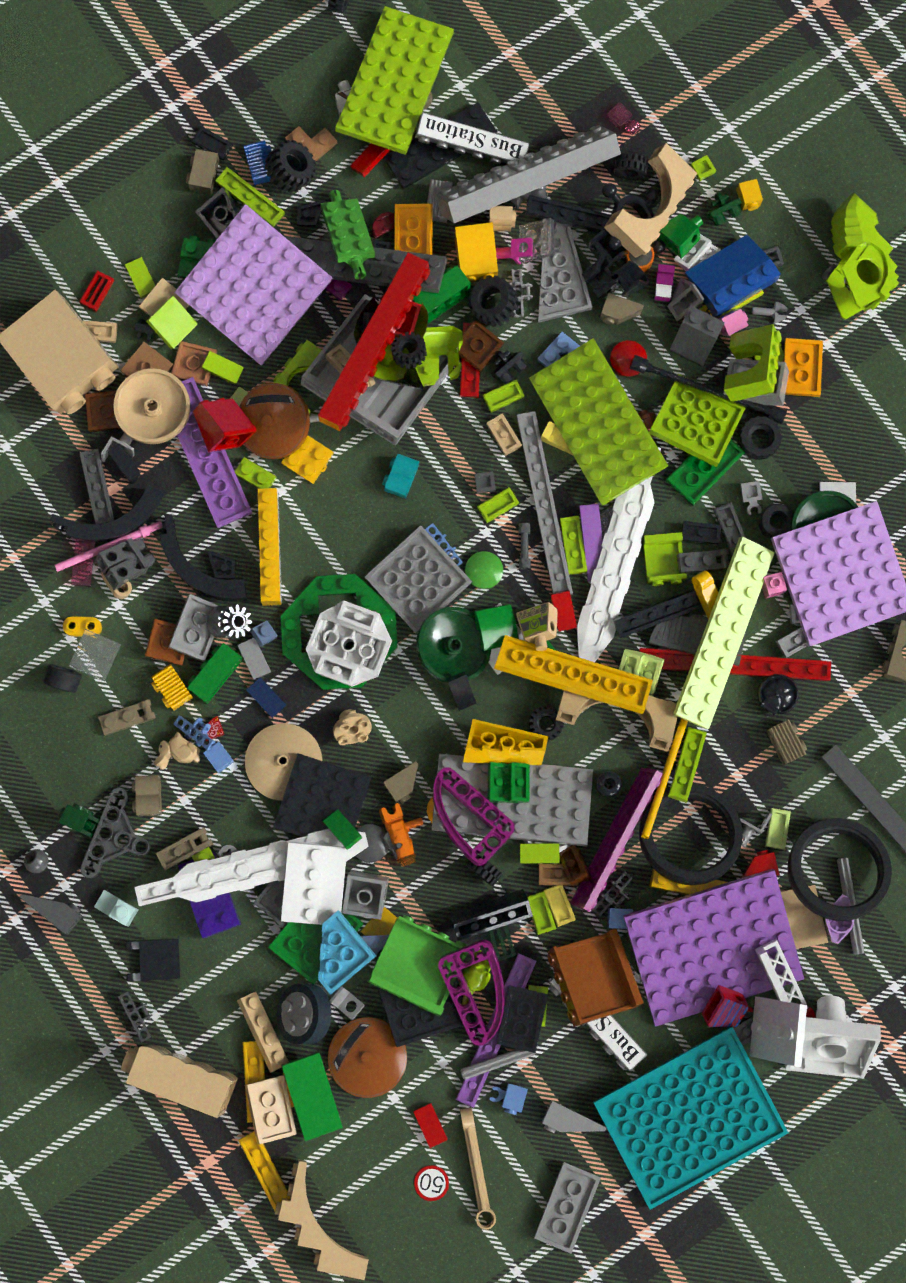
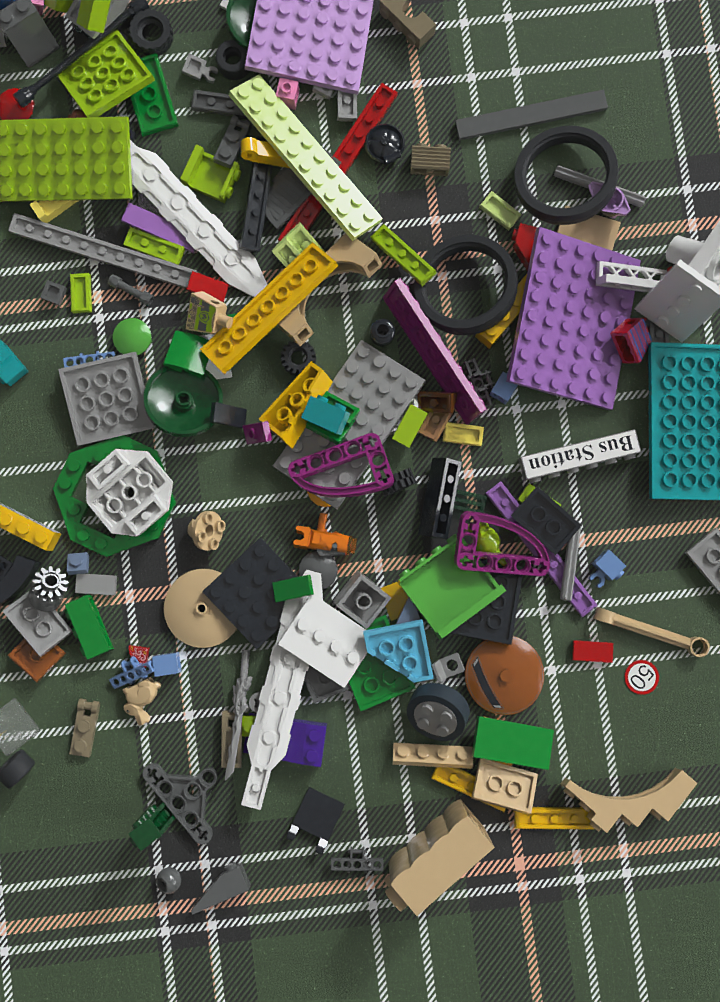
camera: 55 degrees left, 5 degrees up
light aqua arch [94,890,139,927] -> none
dark tan brick [132,775,162,817] -> none
yellow brick [151,664,193,710] -> none
dark blue tile [246,677,287,719] -> none
dark tan slope [383,762,418,804] -> none
tan plate [486,413,522,456] -> none
lime tile [527,892,556,935] -> none
light grey slope [541,1100,606,1133] -> none
dark orange panel [547,928,644,1027] -> none
yellow piece [641,718,688,839] -> none
black plate [682,521,721,545] -> none
light grey bracket [739,813,772,847] -> none
none -> light grey sword [225,650,253,781]
none -> magenta plate [243,421,272,445]
none -> teal brick [301,395,351,435]

